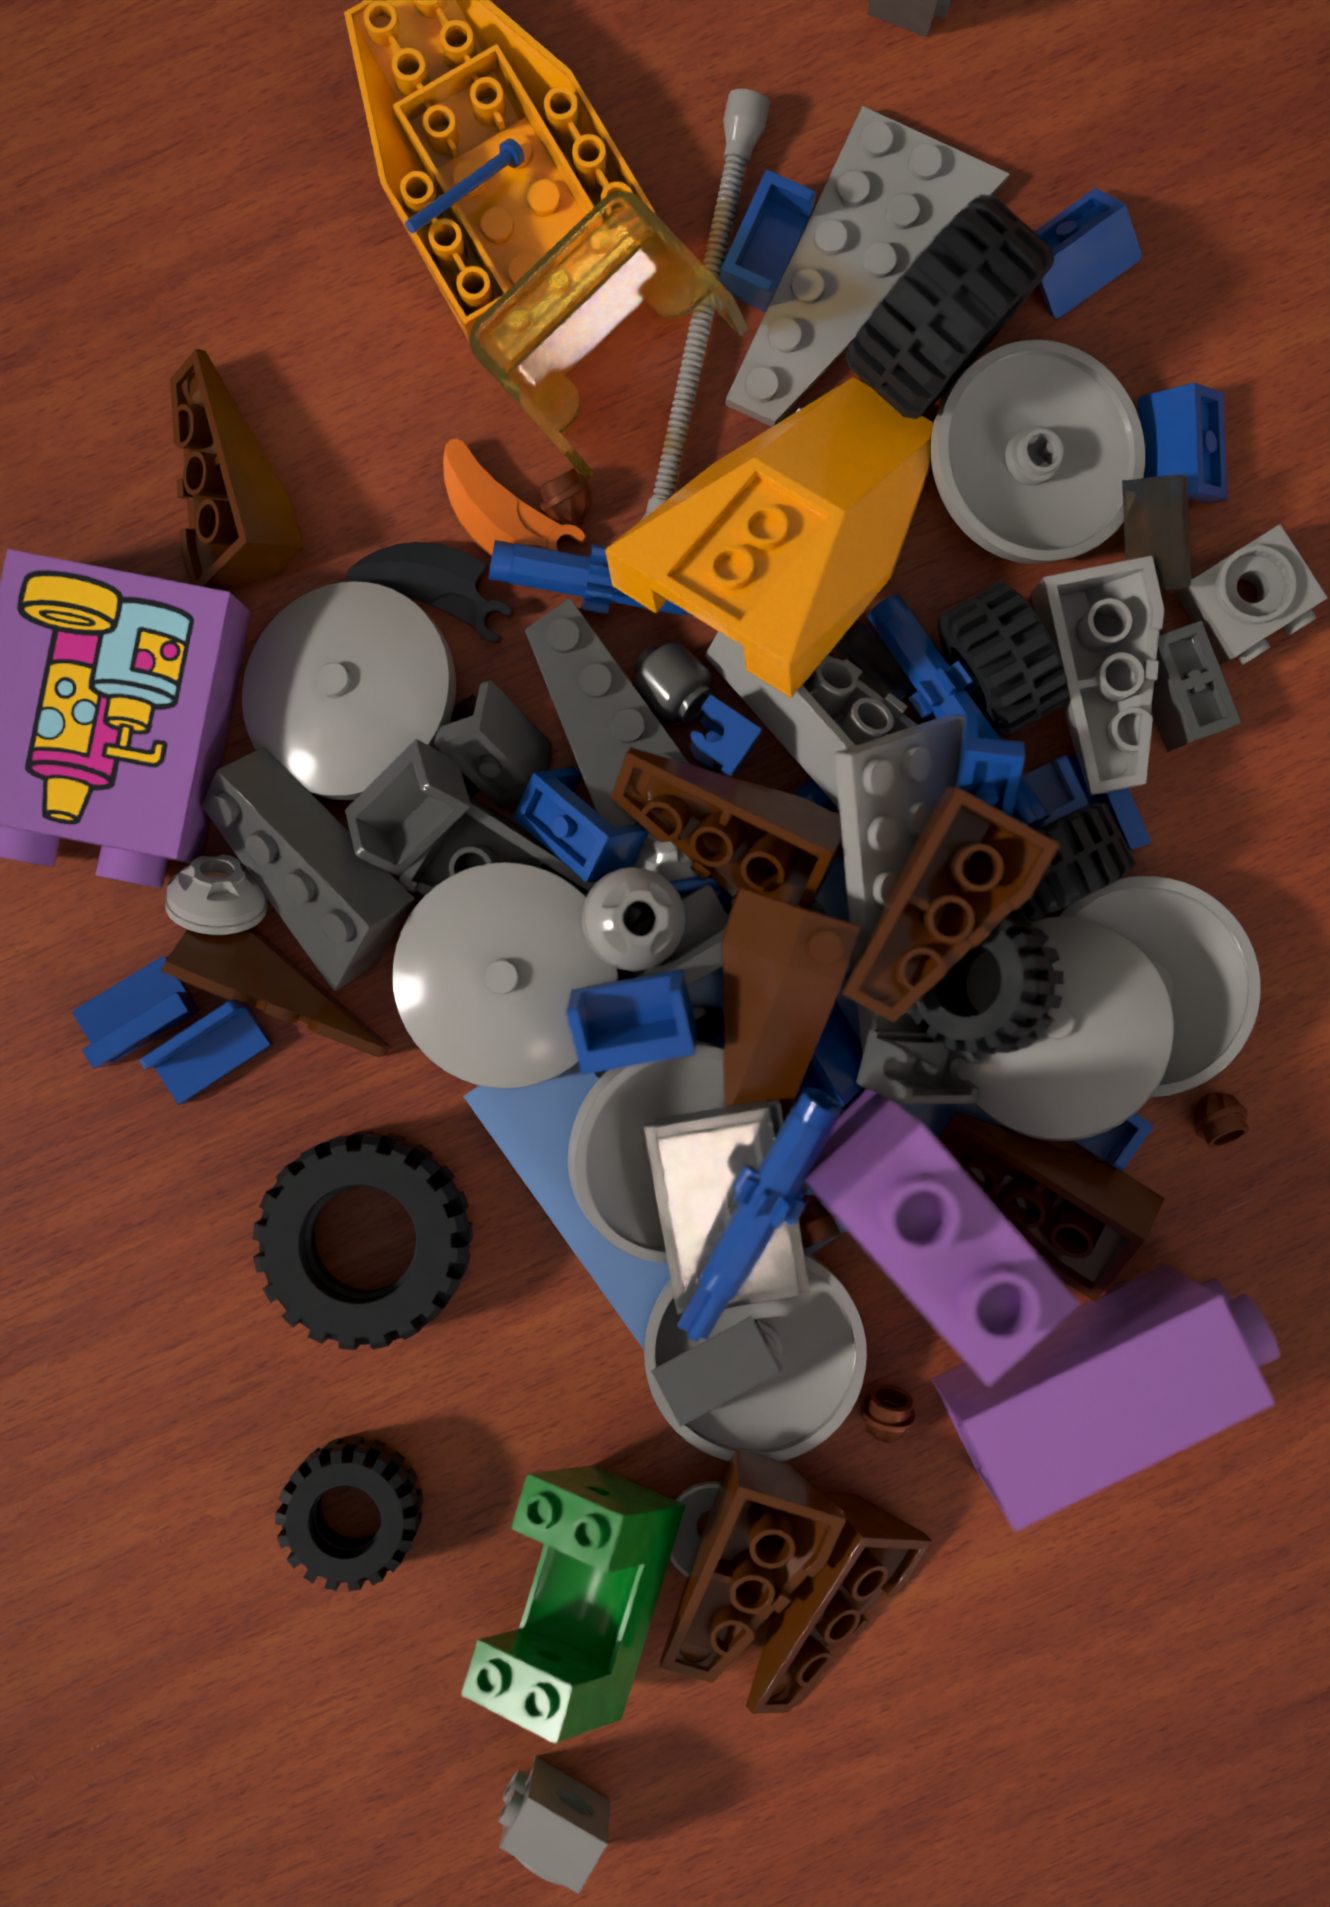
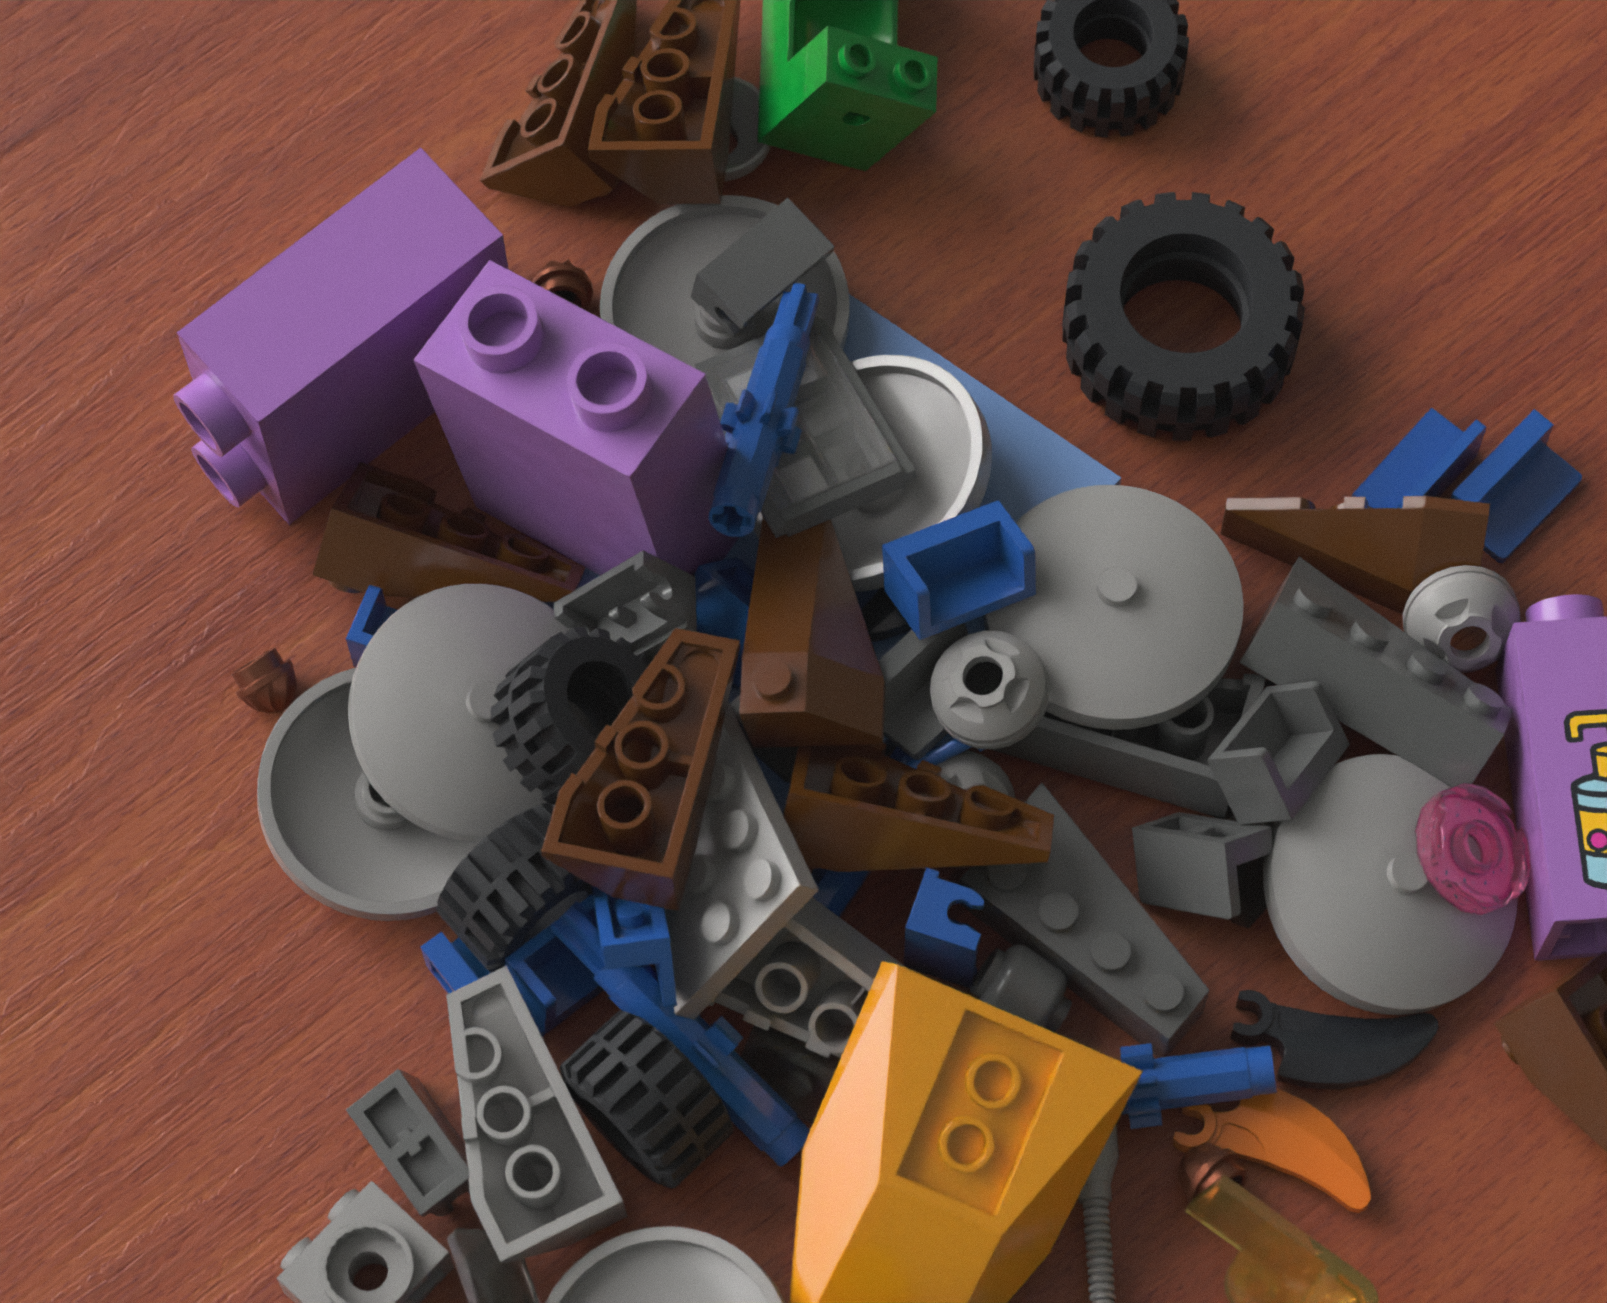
camera: 165 degrees right, 20 degrees down
blue panel [513,767,649,883] -> none
none -> clear pink tile [1415,783,1531,915]

